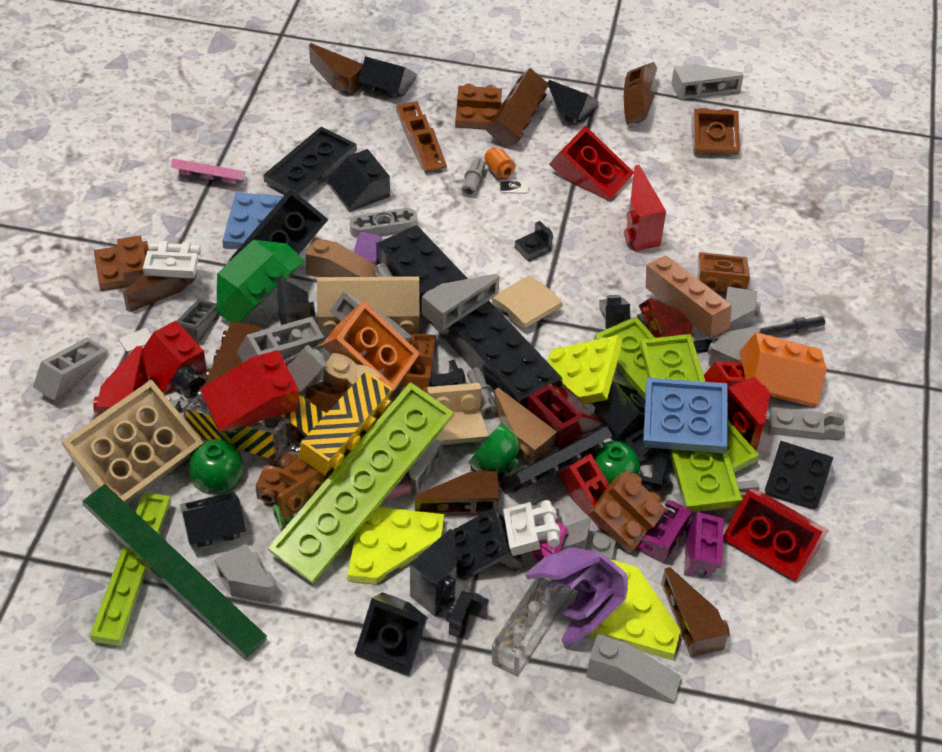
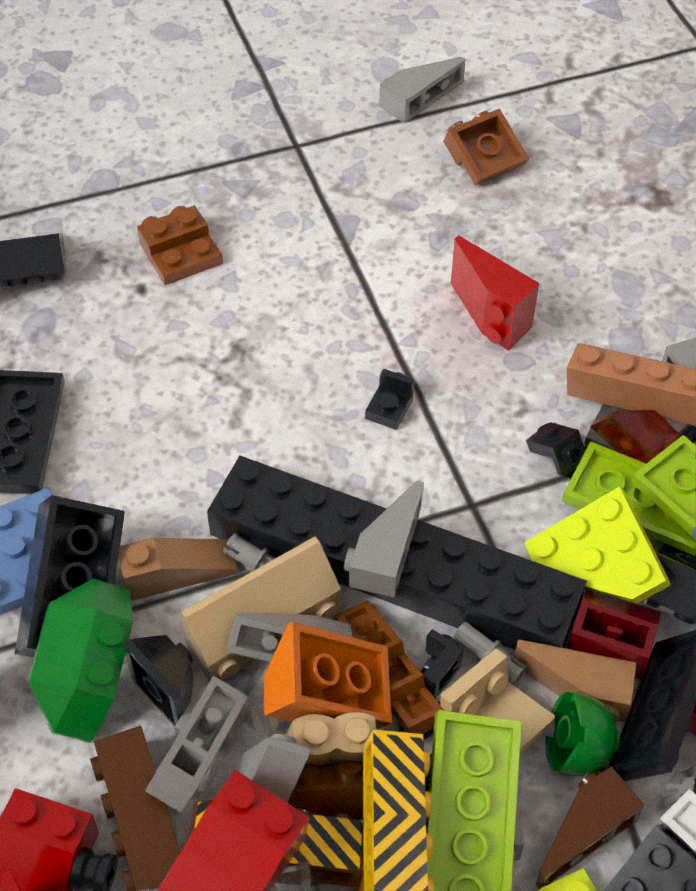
camera: 30 degrees left, 5 degrees up
dark grey slope [177,299,218,344] -> none
black slope [328,149,390,212] -> none
light grey beam [349,208,417,238] -> none
medium lavender slope [354,232,382,265] -> none
dark orange slope [396,101,447,172] -> none
light grey axle [461,157,485,197] -> none
orange brick [484,147,515,179] -> none
reddish brown brick [486,68,548,148] -> none
tan slope [491,276,563,328] -> none
sticker [500,180,528,193] -> none
black slope [547,80,599,124] -> none
red slope [549,126,634,201] -> none
reddish brown slope [623,62,658,125] -> none
dark orange plate [697,252,750,292] -> none

